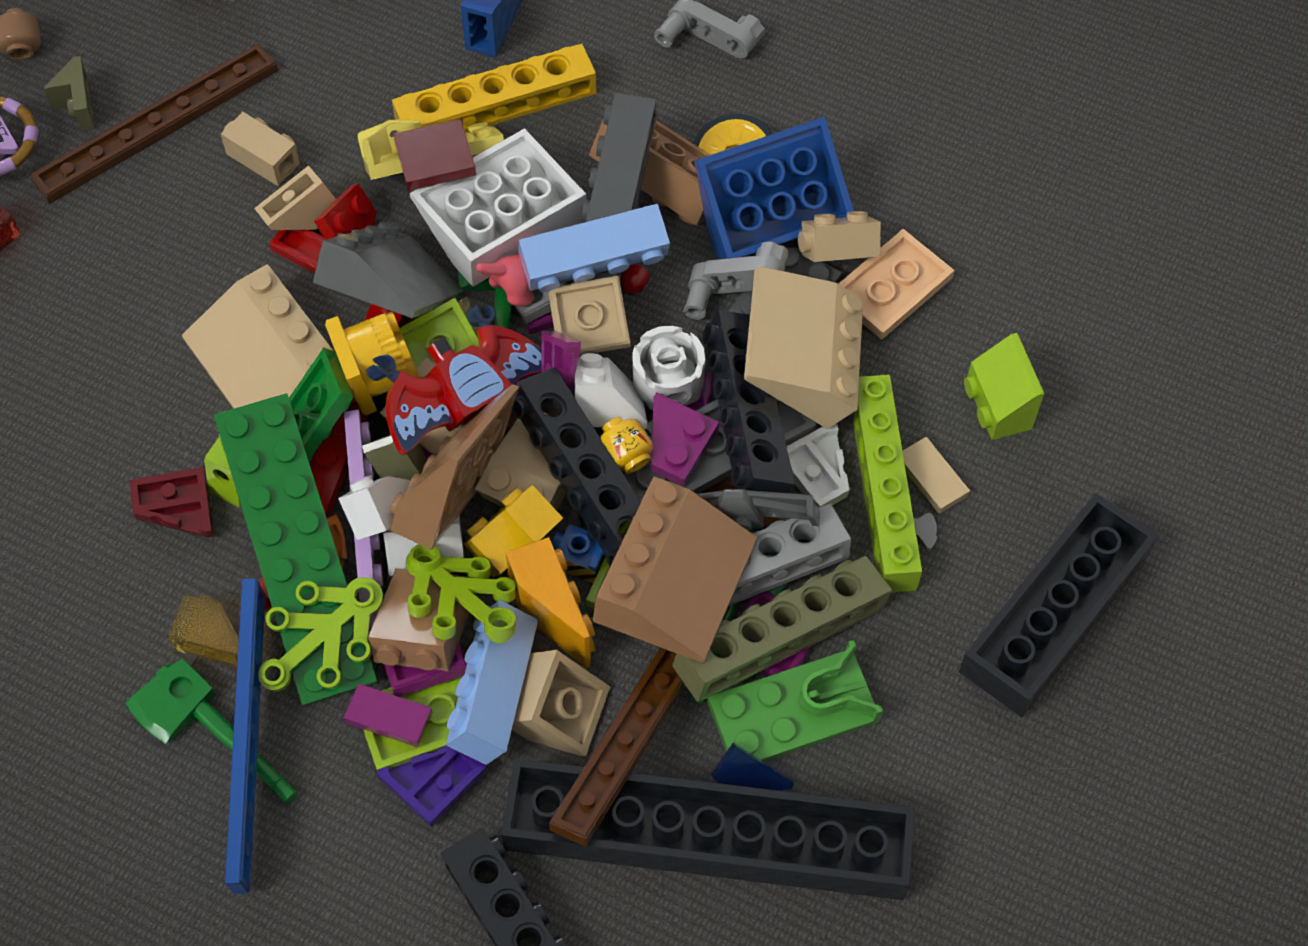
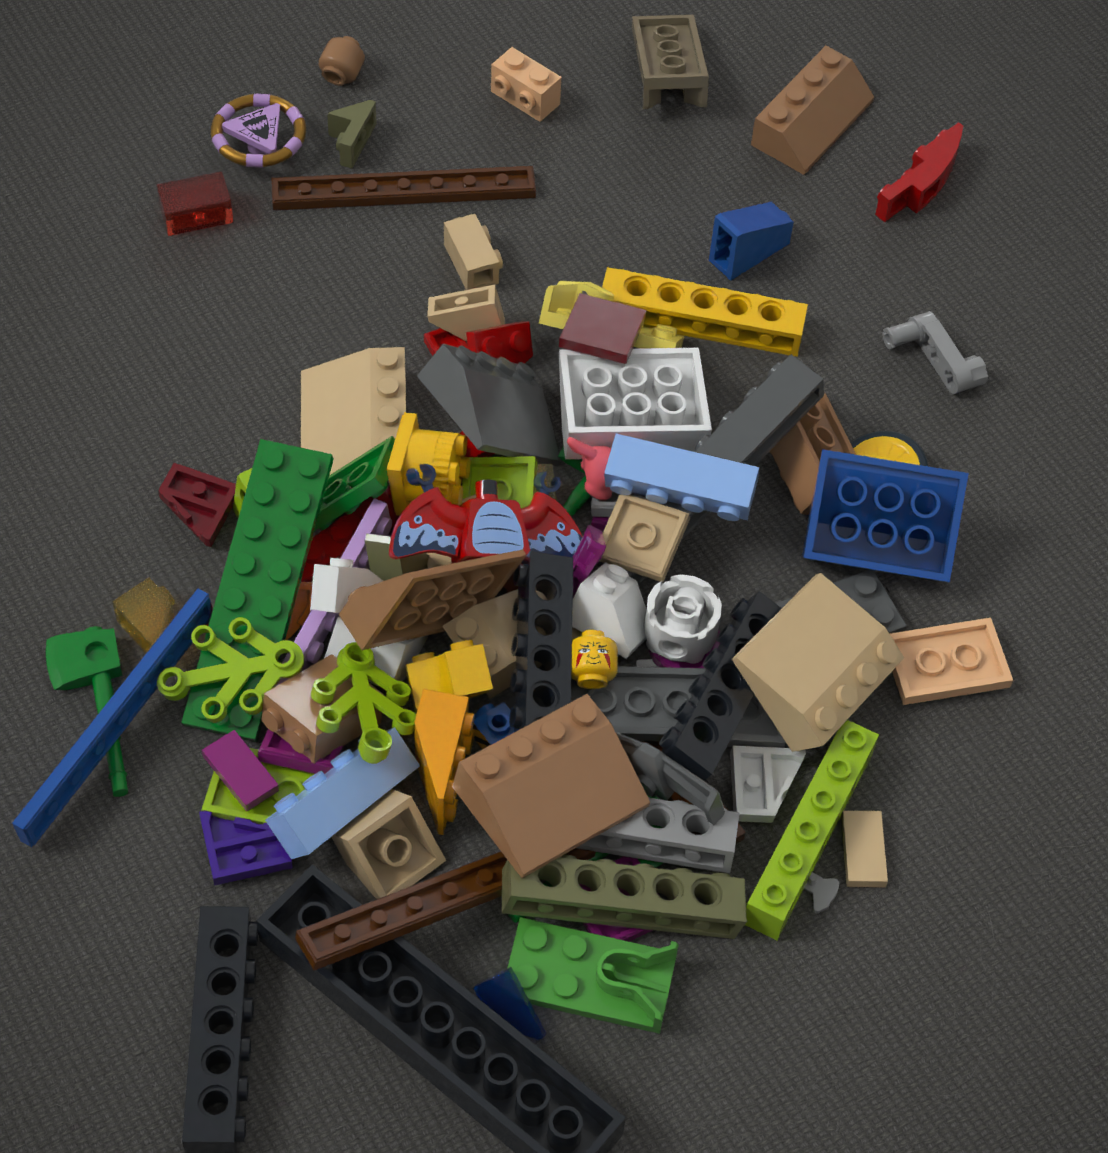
camera: 30 degrees right, 5 degrees down
red hinge [620,264,650,294] -> none
magenta wing [651,392,719,487] -> none
light grey beam [683,241,789,320] -> none
tan brick [798,211,881,262] -> none
black brick [959,493,1159,717] -> none
lime slope [964,333,1044,440] -> none

